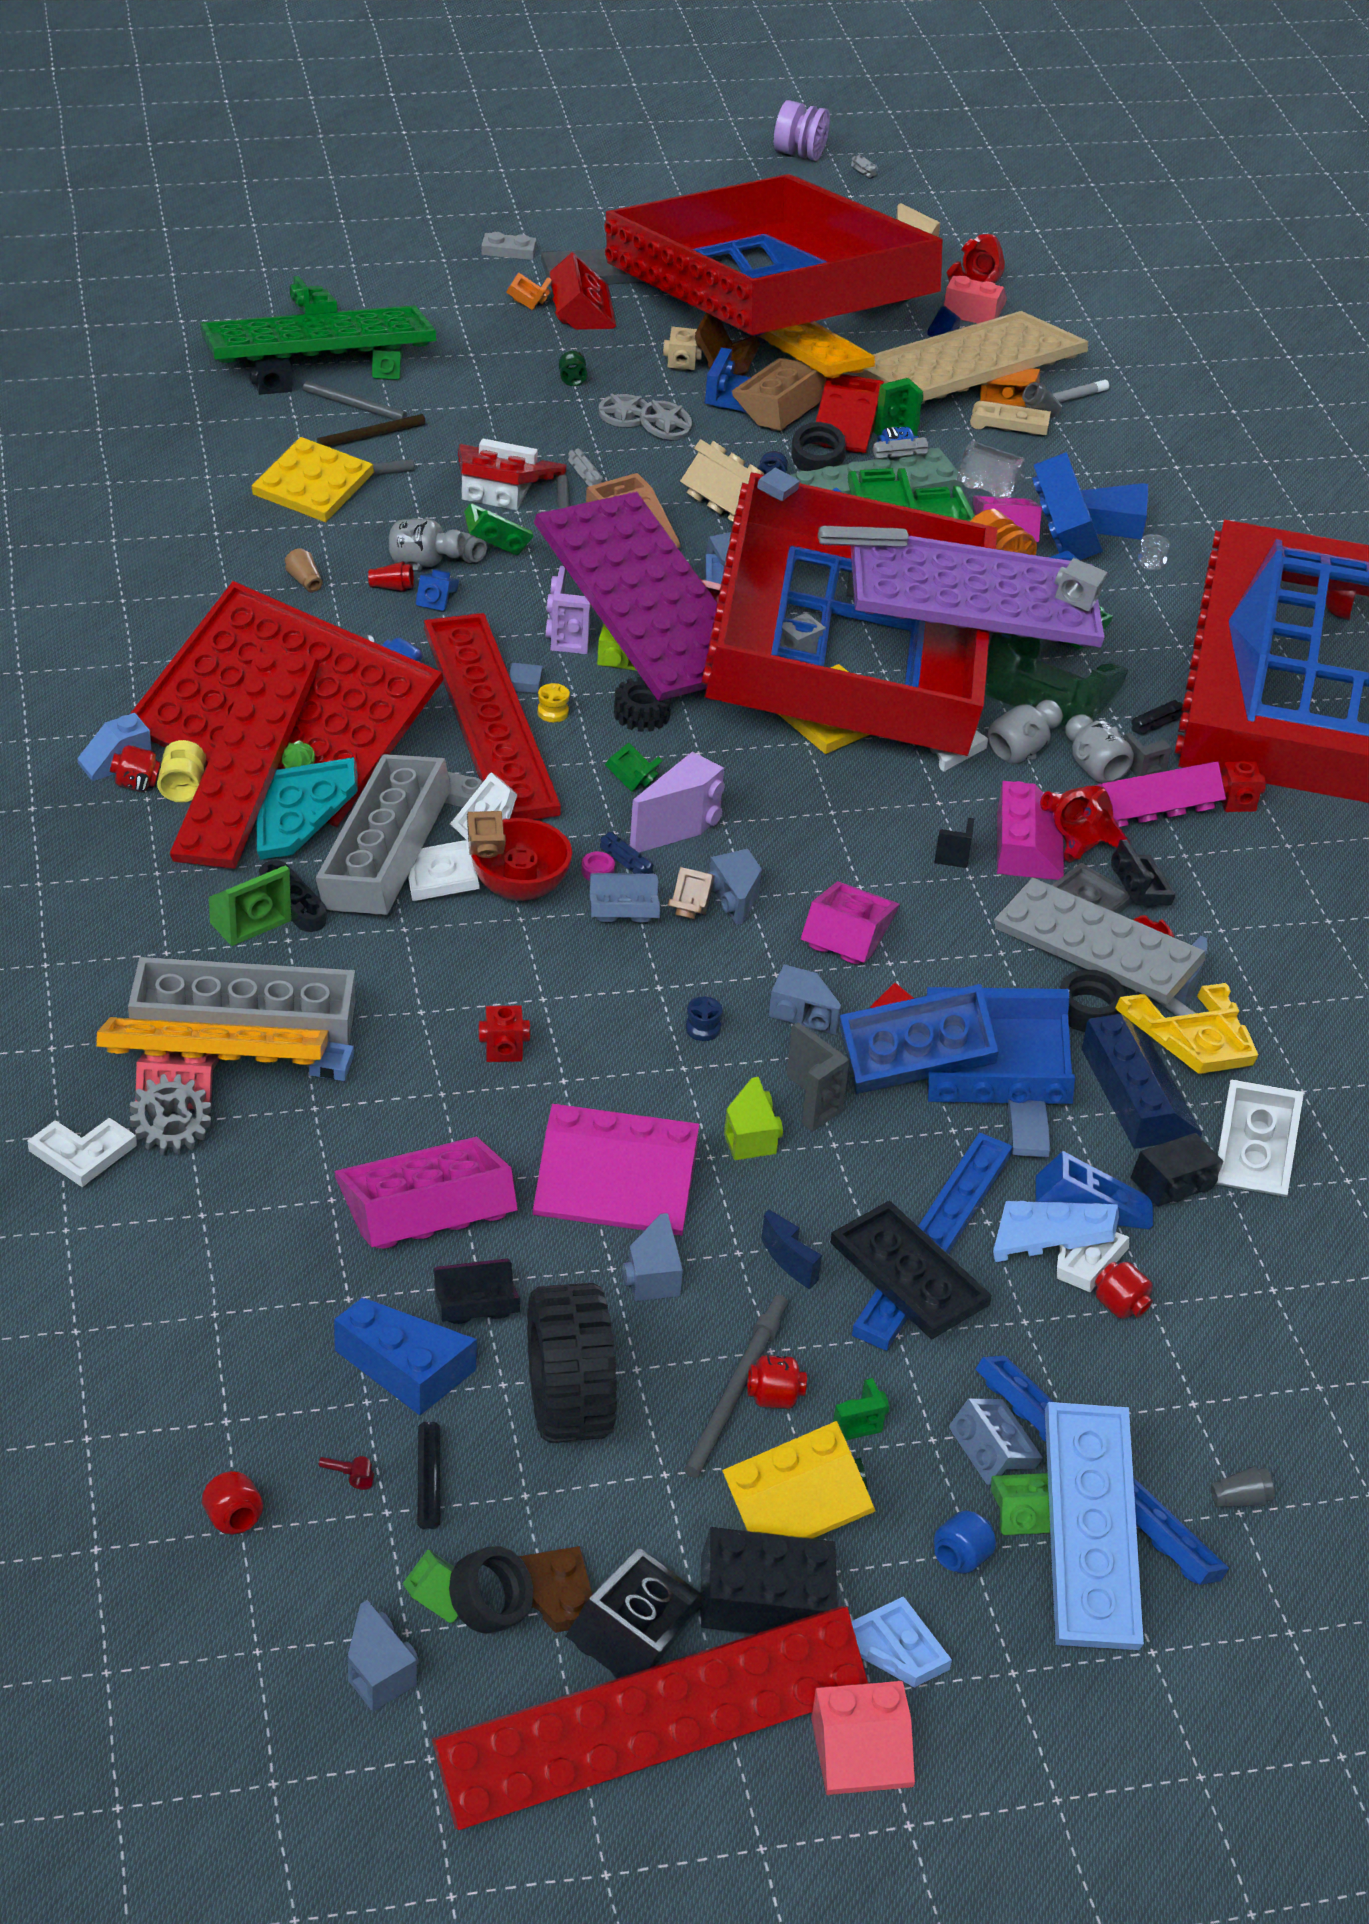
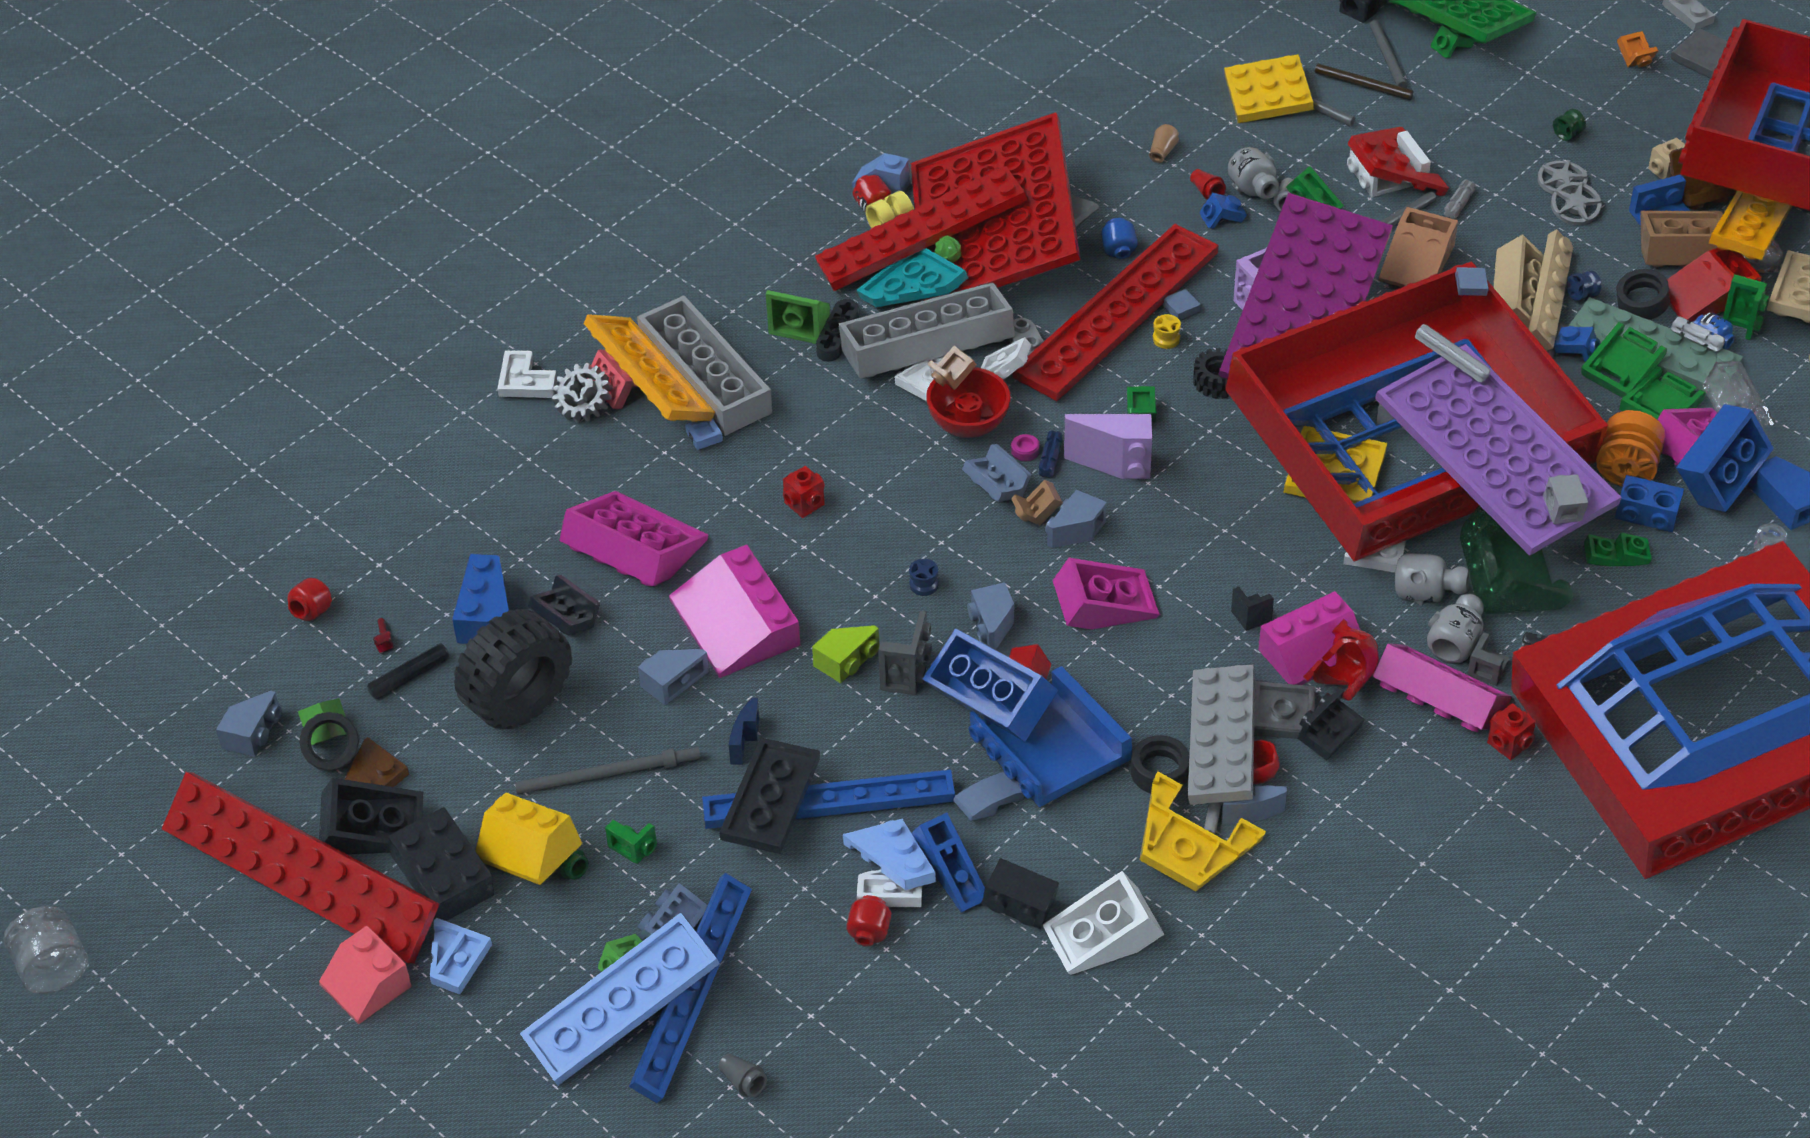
camera: 60 degrees right, 5 degrees up
red slope [550,252,616,330] -> none
red head [747,1355,807,1409] -> none
blue head [934,1510,996,1574] -> none
dark blue slope [1082,1014,1202,1149] -> none

